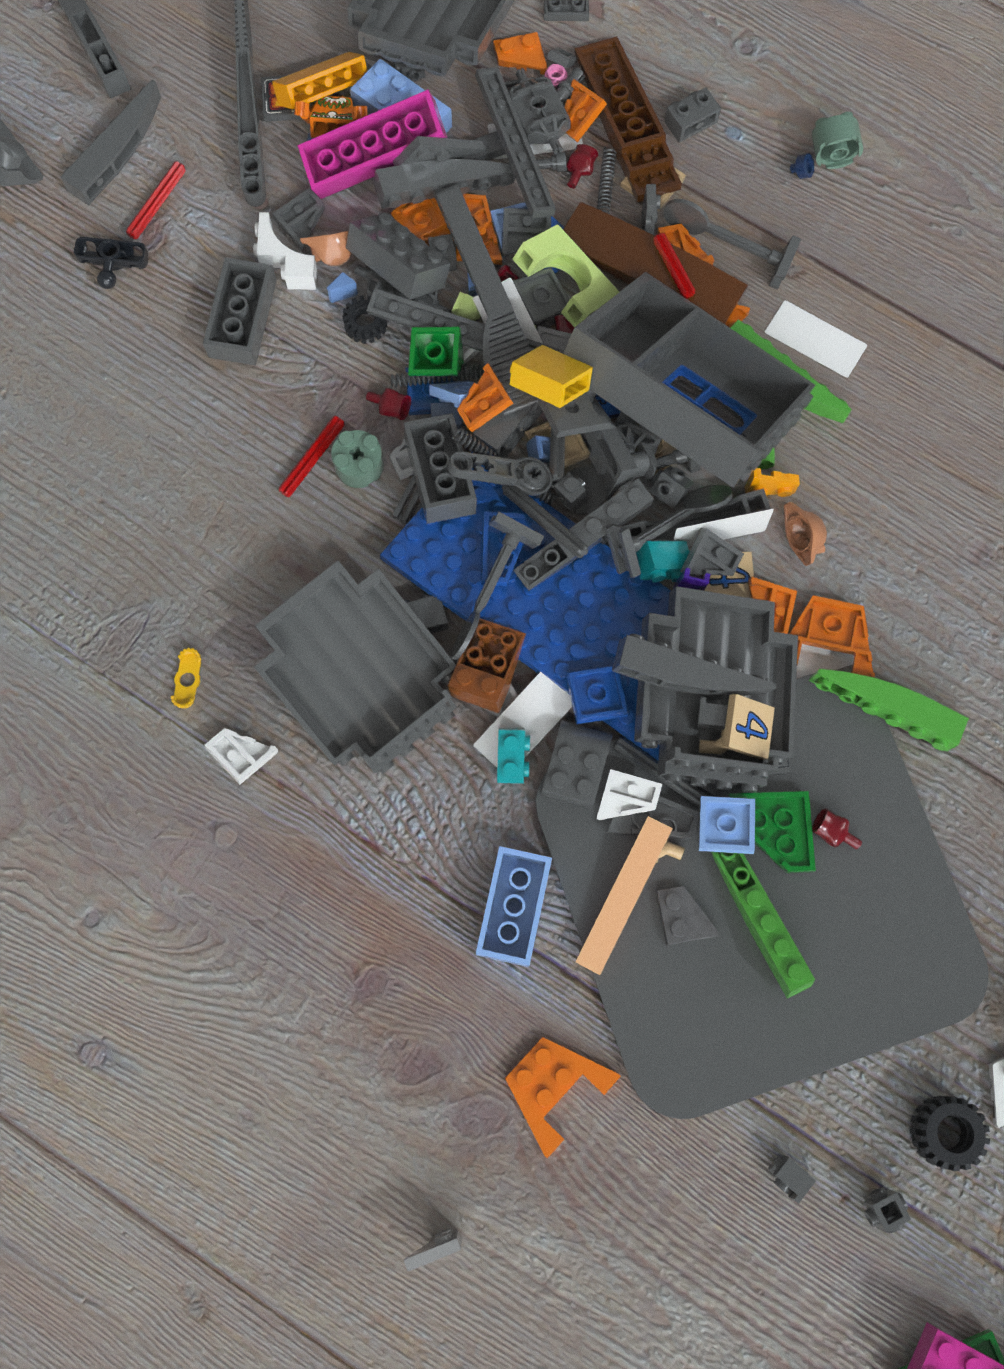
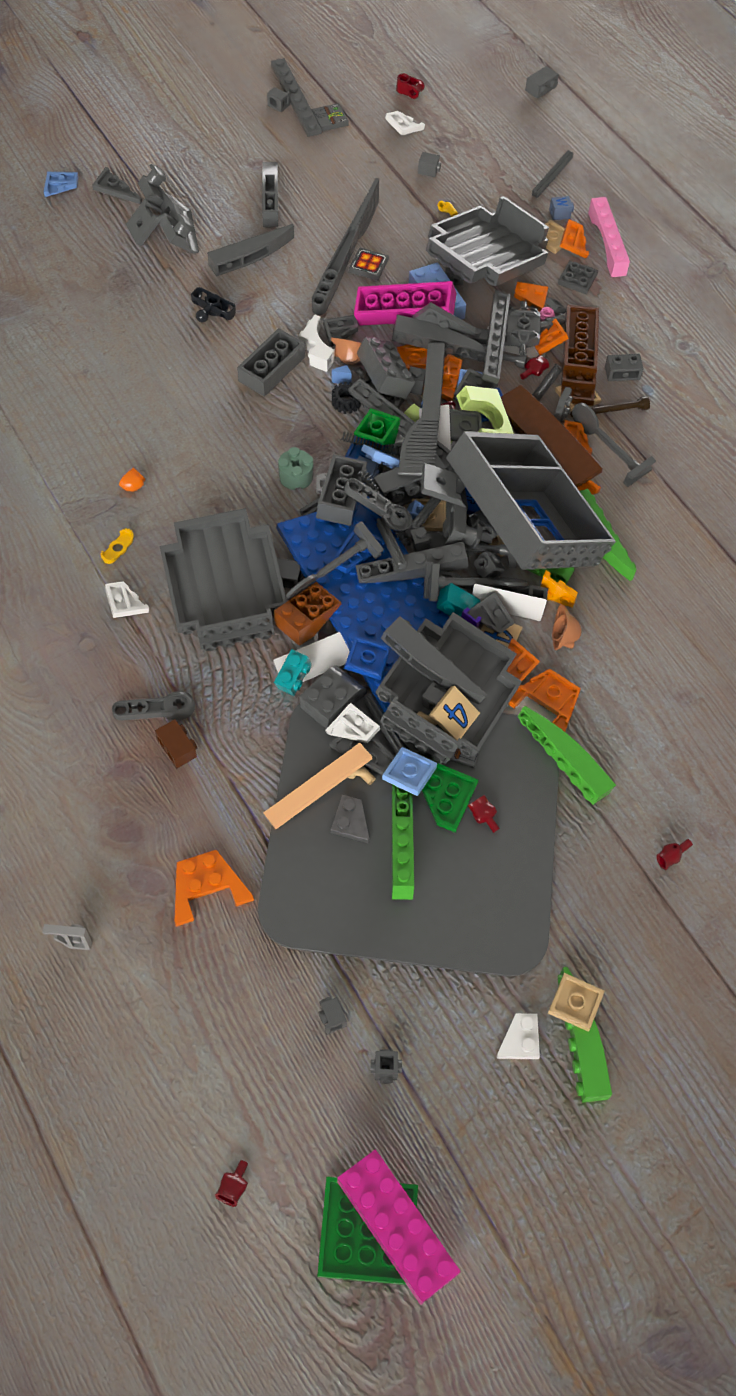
camera: 25 degrees right, 15 degrees down
red axle [126,161,186,240] -> none
light orange brick [272,52,367,110] -> none
red axle [279,415,345,497] -> none
orange torso [294,93,368,138] -> none
dark red piece [366,388,411,420] -> none
orange wing [457,363,514,432] -> none
light blue brick [476,846,552,967] -> none
yellow brick [510,345,593,408] -> none
red axle [653,233,695,299] -> none
white sticker [765,300,867,378] -> none
dark blue tile [790,153,814,179] -> none
sand green brick [811,112,864,169] -> none
black tyre [910,1096,990,1171] -> none
none -> dark grey beam [112,691,195,721]
none -> orange piece [119,468,145,492]
none -> reddish brown brick [155,719,198,769]
none -> dark brown piece [570,396,650,417]

